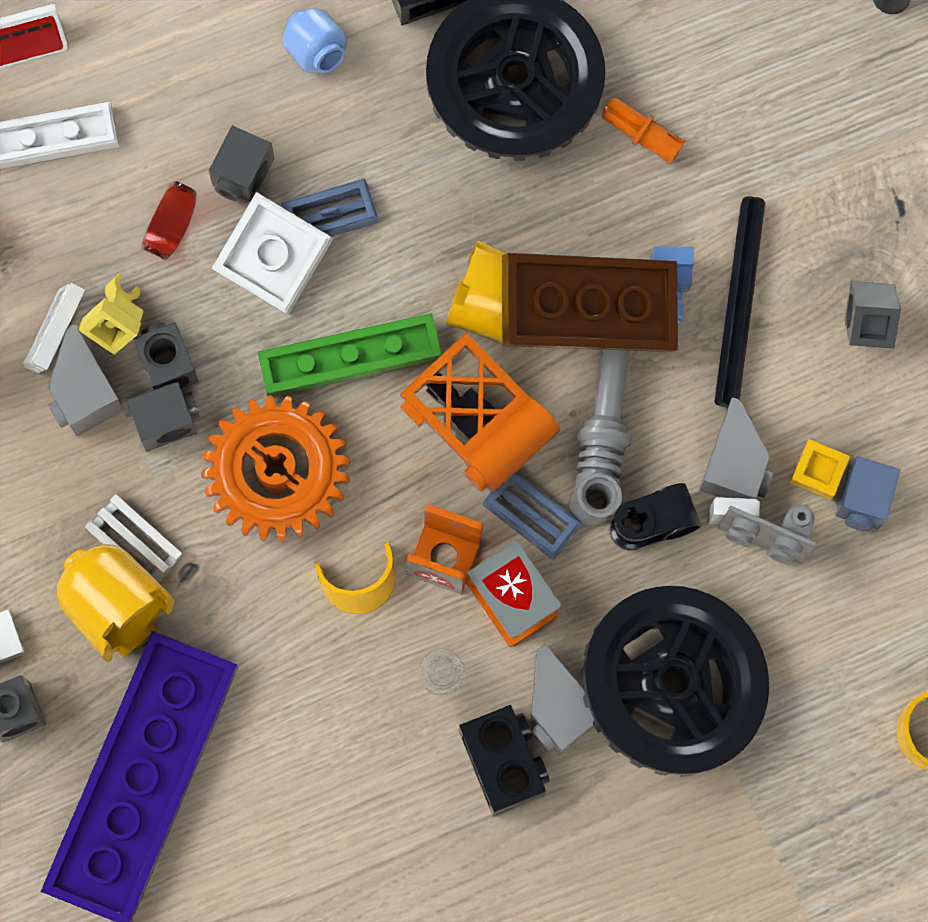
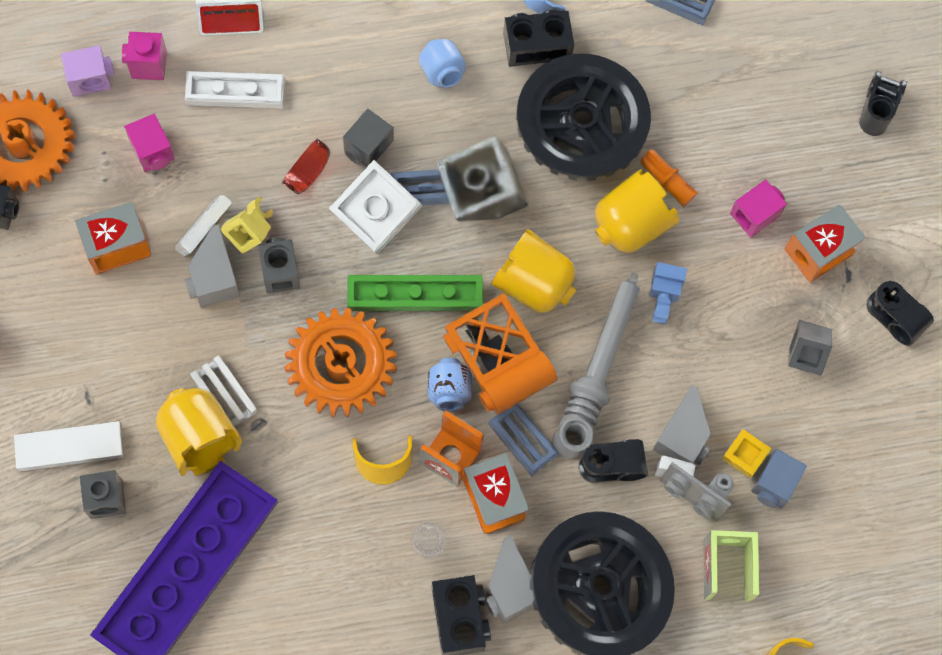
camera: 10 degrees right, 5 degrees down
dark grey brick [126,382,200,452] -> none
reddish brown plate [502,253,678,352] -> none
black axle [714,196,765,408] -> none
none -> light blue head [427,358,472,411]
none -> clear smoke slope [437,136,529,222]
none -> yellow cylinder [594,169,680,253]
none -> yellowish green piece [704,530,759,602]
none -> dark pink brick [730,179,787,238]
none -> piece [784,205,865,283]

